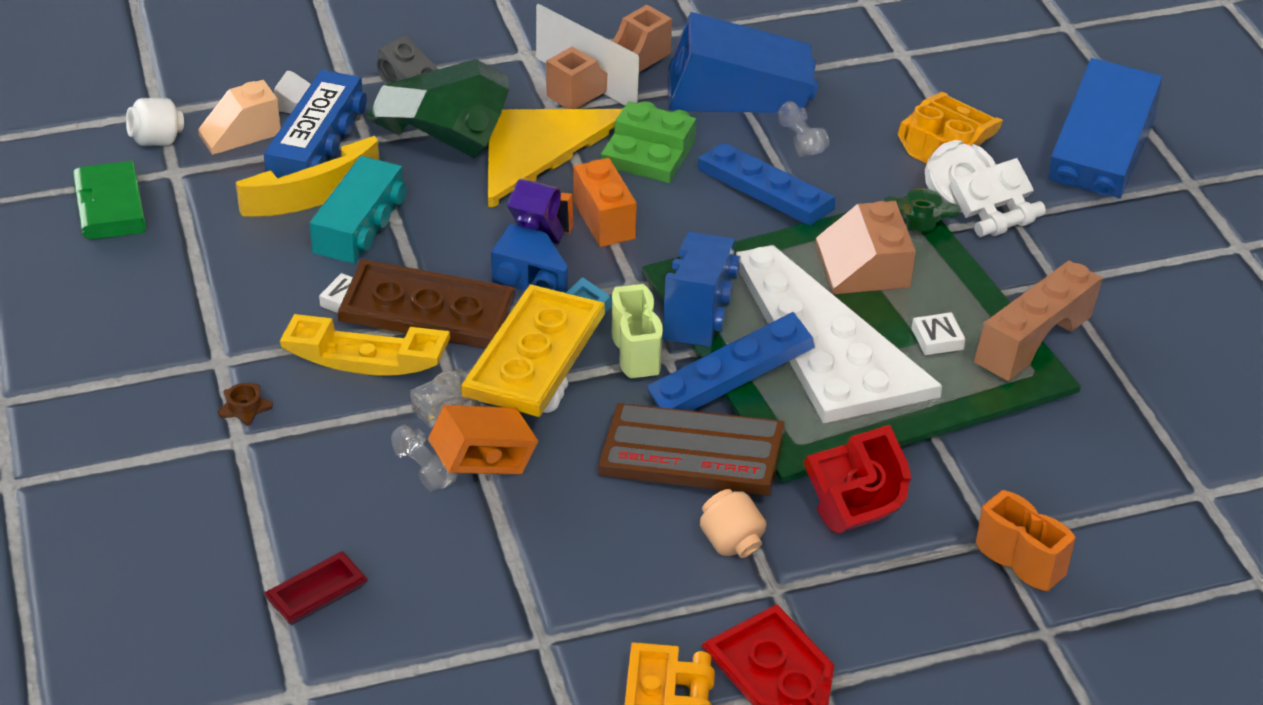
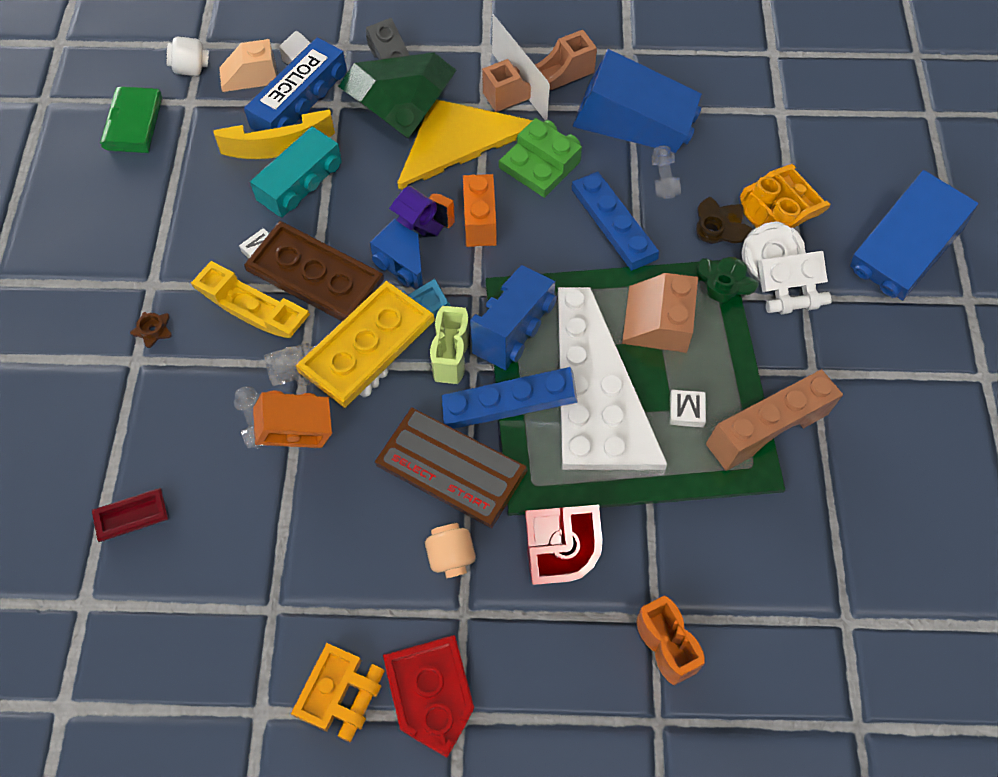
camera: 20 degrees right, 20 degrees up
none -> dark brown plate [696,197,754,243]

